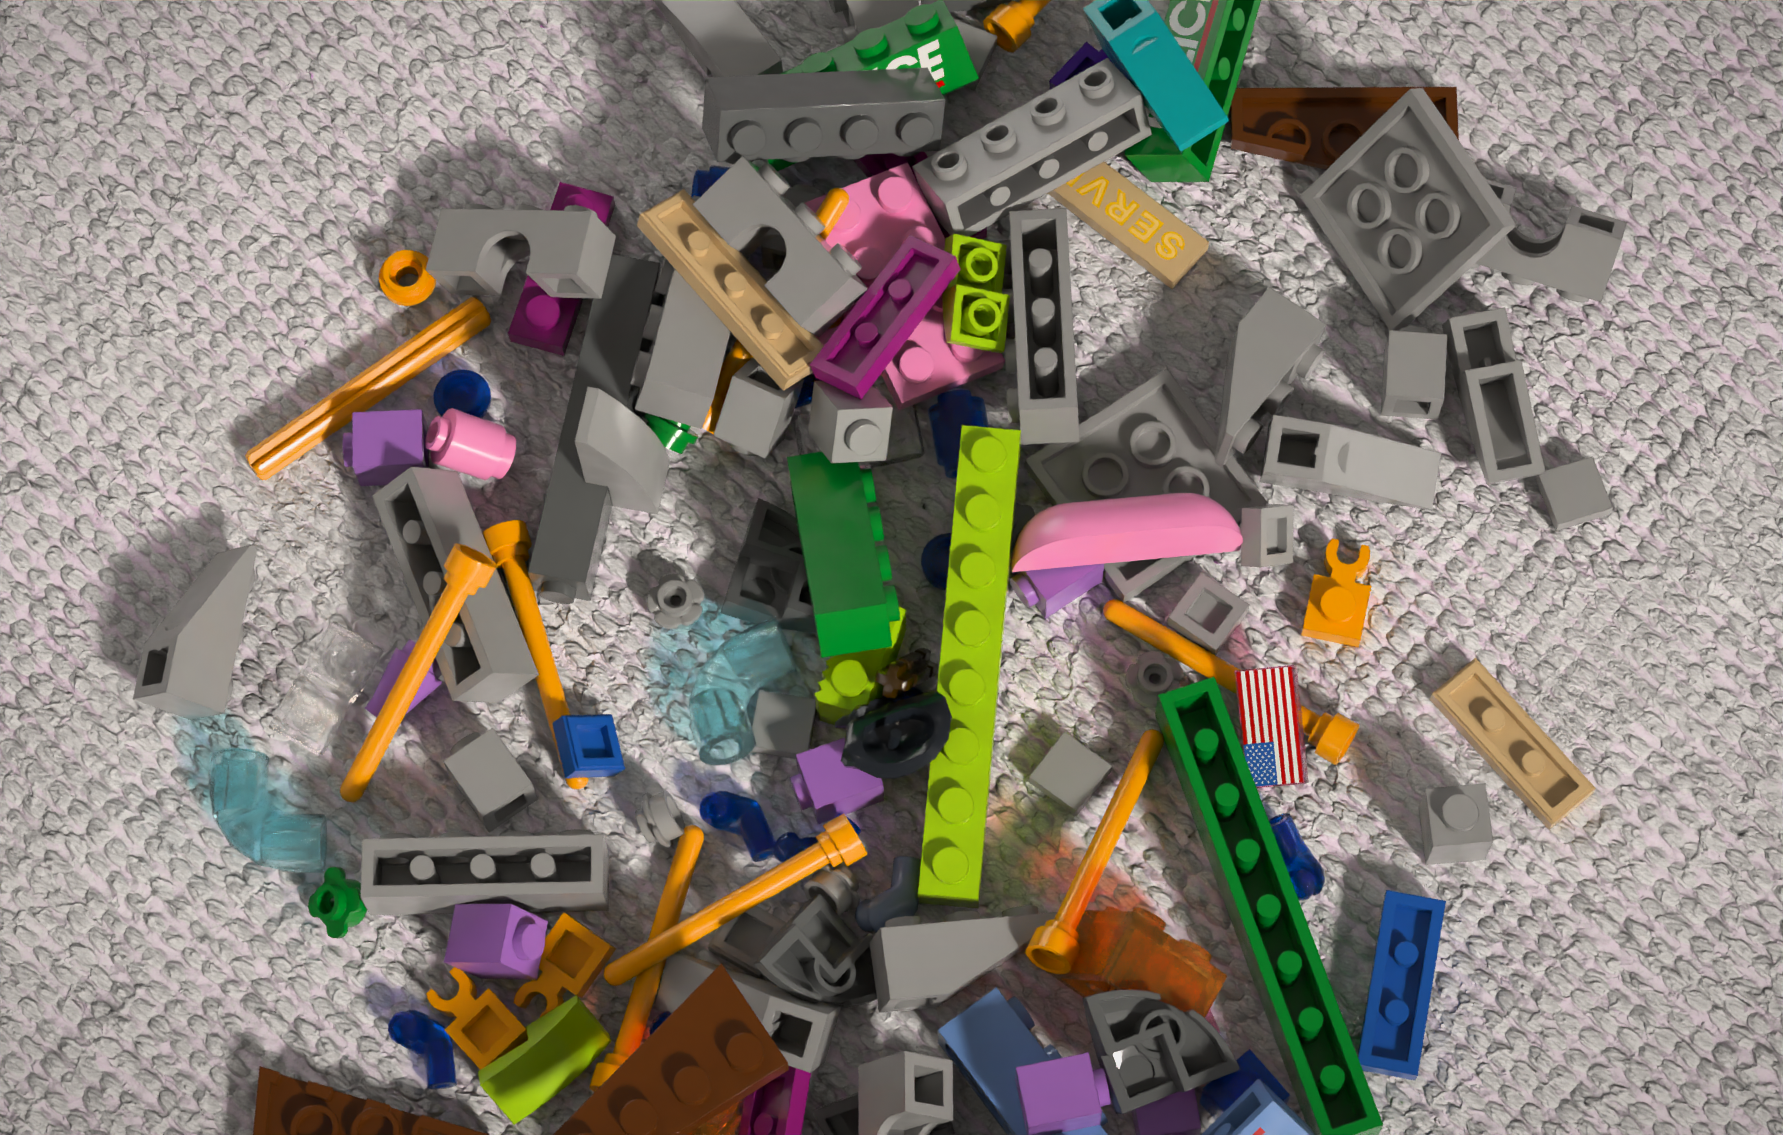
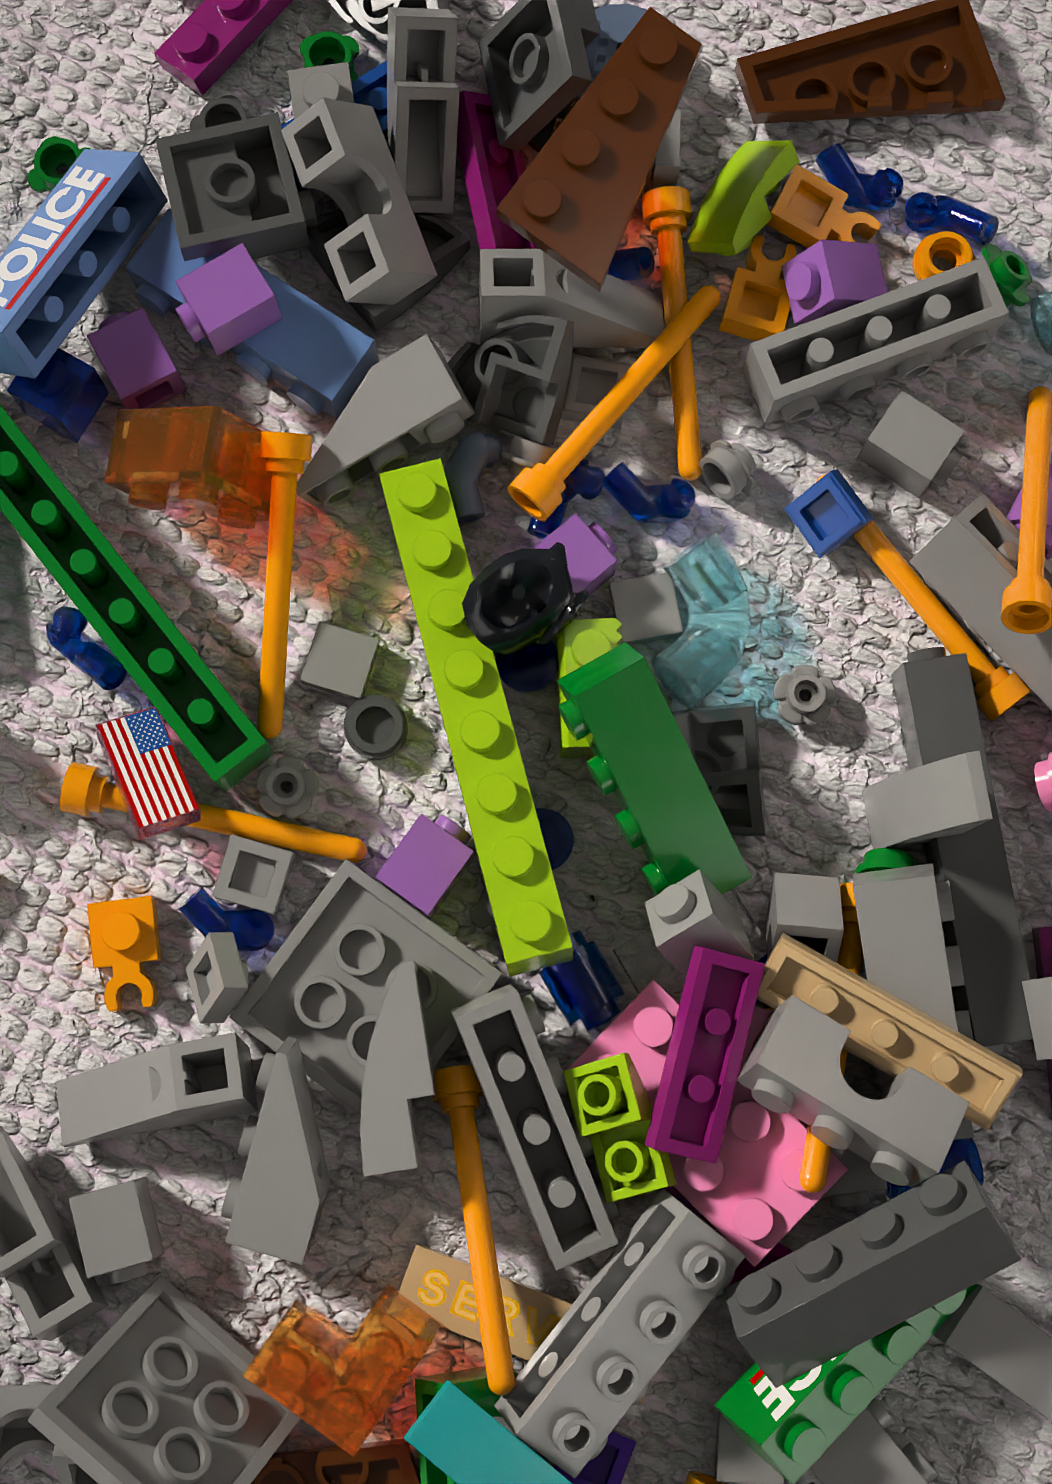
camera: 155 degrees right, 10 degrees up
dark brown axle [875,648,939,698] -> none
bright pink brick [1011,493,1243,572] -> none
dark grey brick [1082,990,1240,1114] -> none
none -> clear blue arm [178,887,275,952]
none -> clear orange brick [243,1284,441,1457]
none -> dark grey tile [344,695,408,760]
none -> light grey slope [360,960,436,1177]
none -> light orange piece [432,1065,515,1396]
none -> clear blue arm [904,192,999,245]
none -> light orange plate [912,231,975,281]

